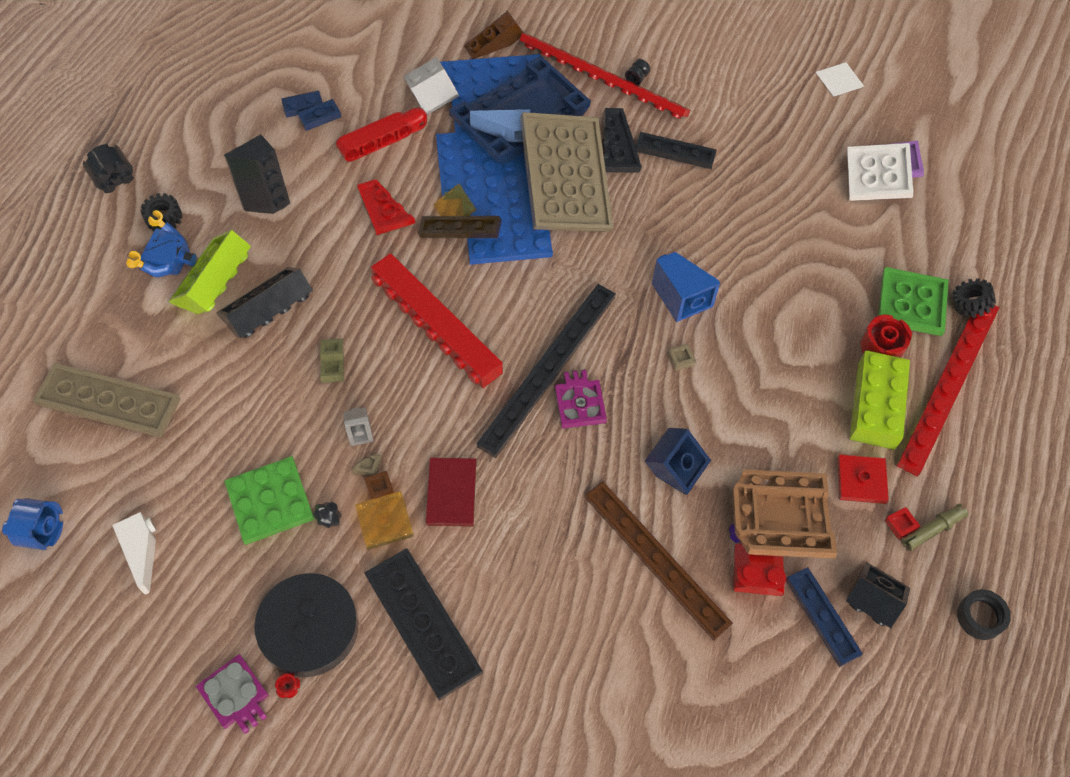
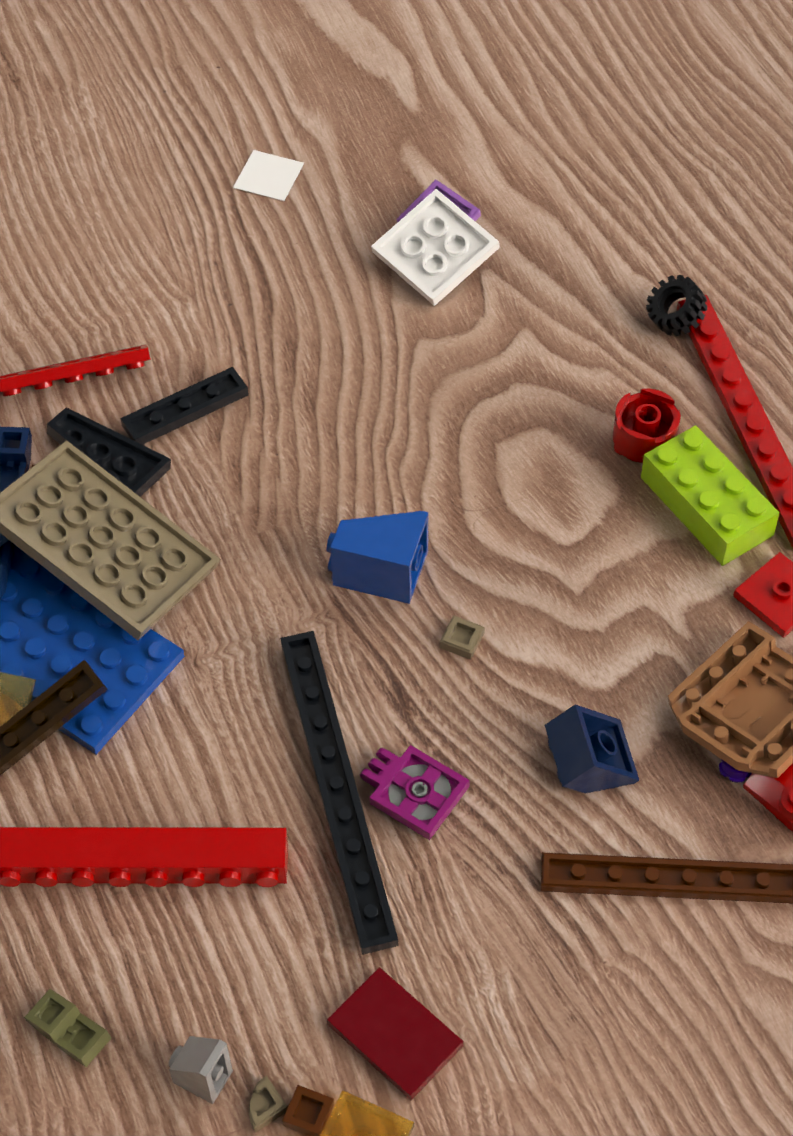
camera: 45 degrees left, 5 degrees down
black wheel [625,59,651,85] -> none
bright green plate [878,267,949,336] -> none

